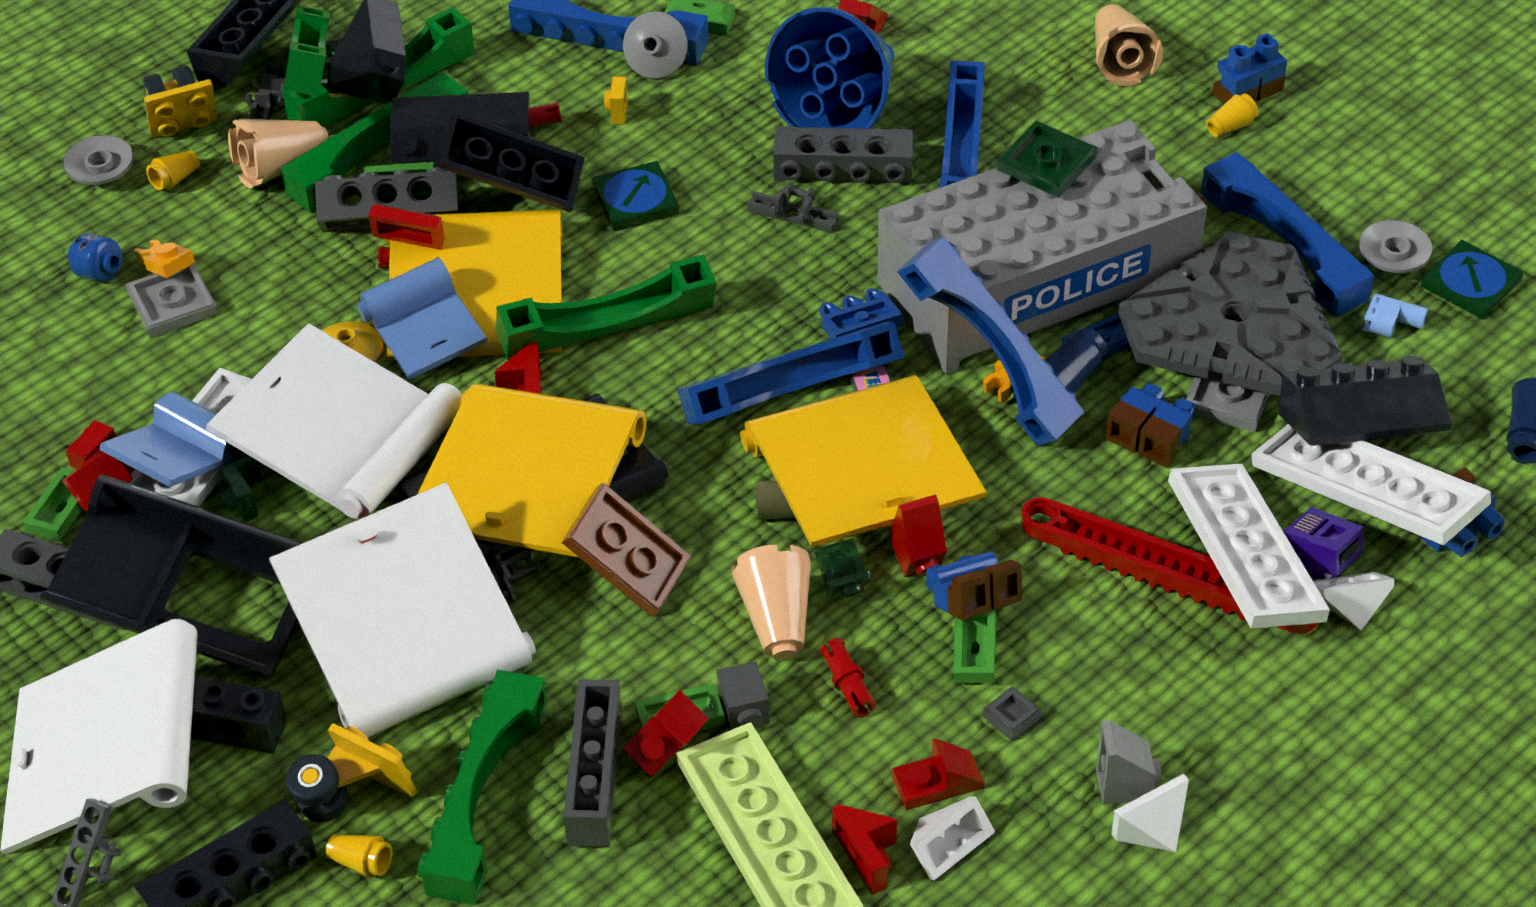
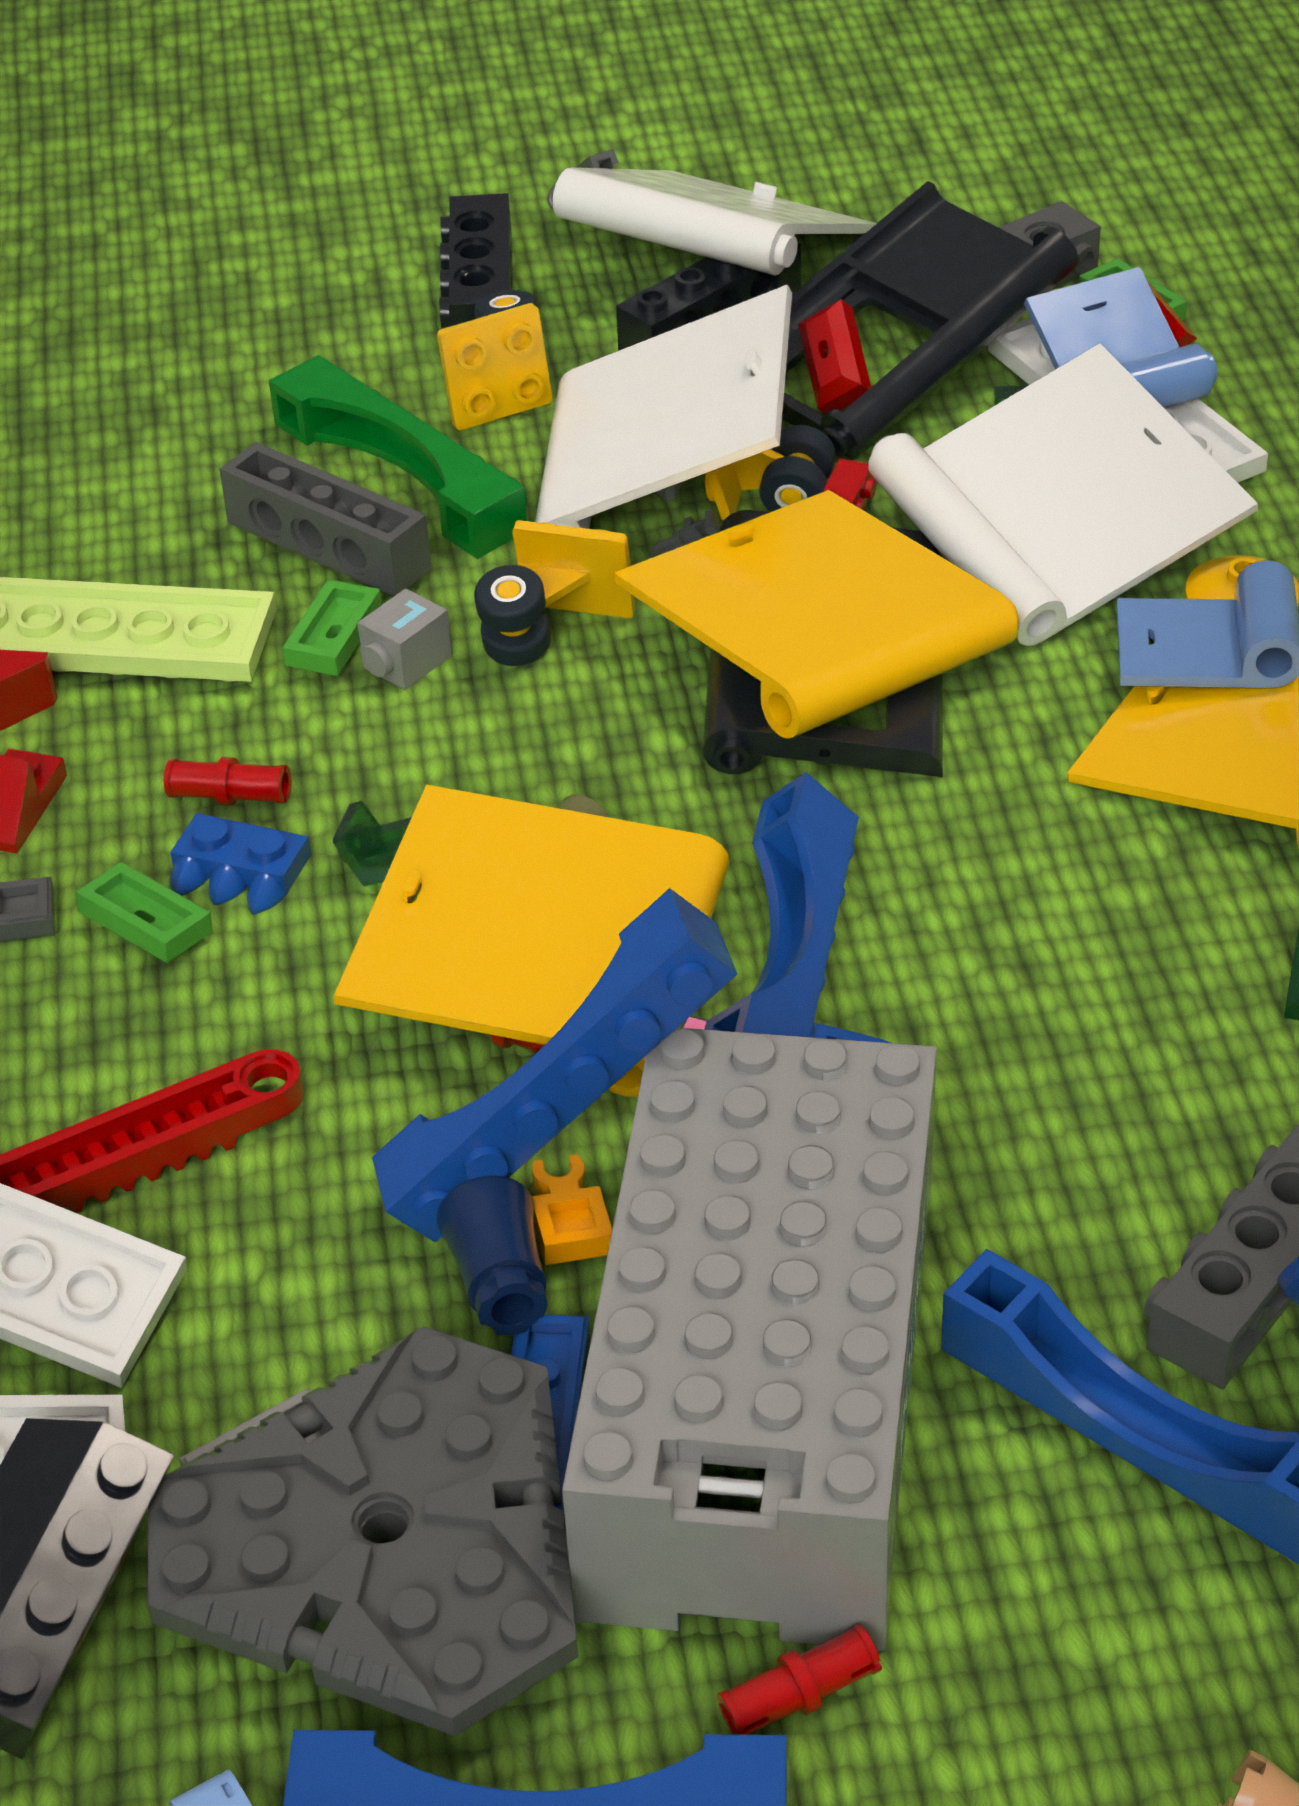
camera: 125 degrees right, 5 degrees down
red piece [66,420,116,469] -> none
yellow cone [326,834,393,878] -> none
red slope [495,342,542,394] -> none
green arch [496,254,717,360] -> none
tile [561,483,691,616] -> none
red slope [621,690,709,778] -> none
dark grey brick [717,661,769,731] -> none
light nougat cone [731,544,811,661] -> none
dark grey piece [747,182,839,233] -> none
red slope [889,494,947,577] -> none
reddish brown hips [926,551,1023,621] -> none
dark green tile [997,120,1098,198] -> none
reddish brown hips [1105,383,1195,468] -> none
none -> blue plate [170,813,311,914]
none -> light grey brick [357,588,452,690]
none -> yellow plate [474,520,636,666]
none -> red piece [798,299,871,414]

